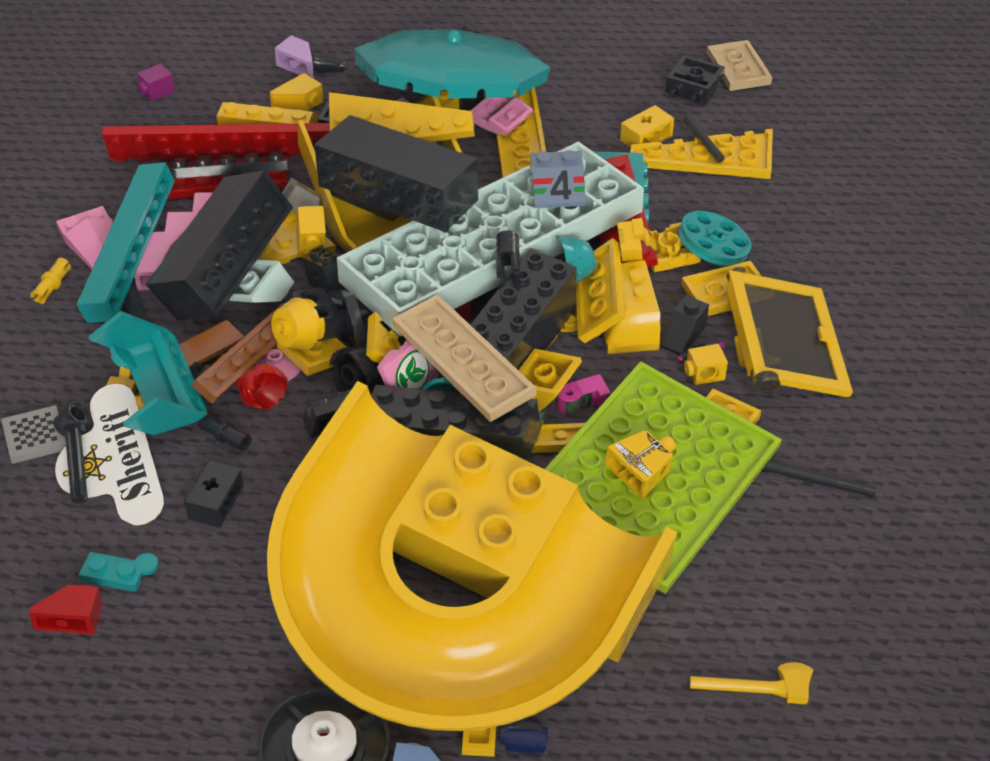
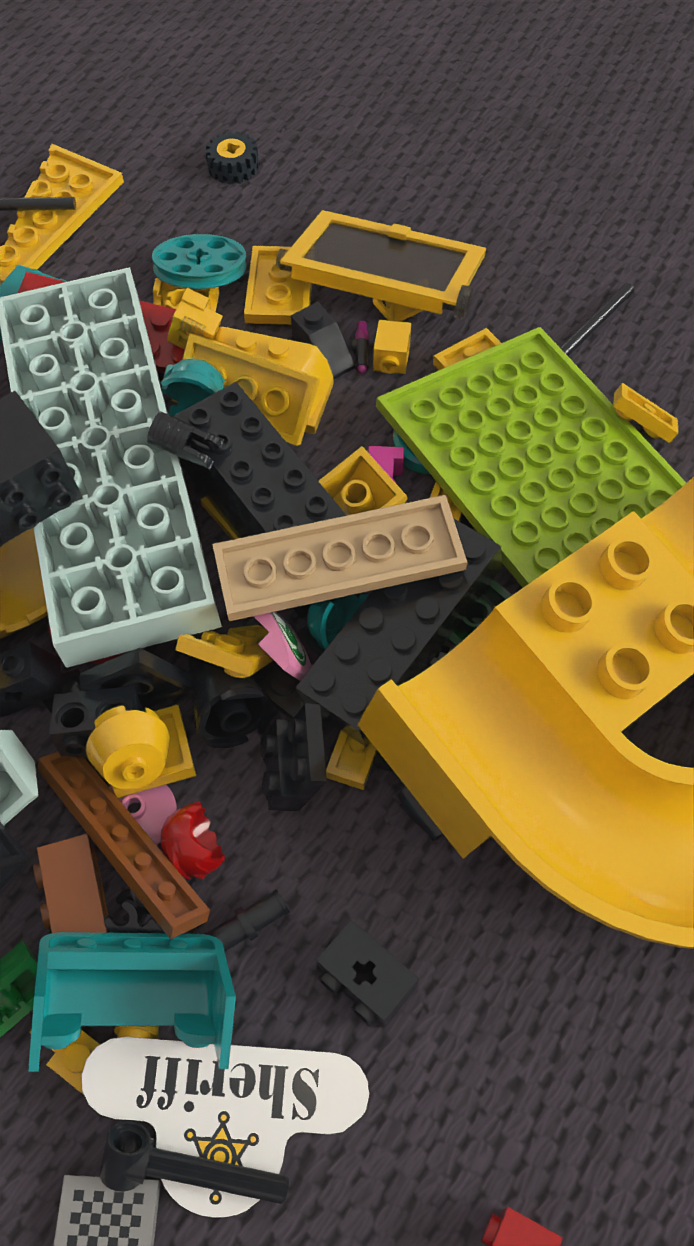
camera: 65 degrees left, 15 degrees up
teal hinge [79,552,159,592] -> none
sand blue slope [530,150,586,208] -> none
yellow torso [604,431,676,499] -> none
none -> black wheel [205,131,259,184]
none -> yellow plate [613,383,678,443]

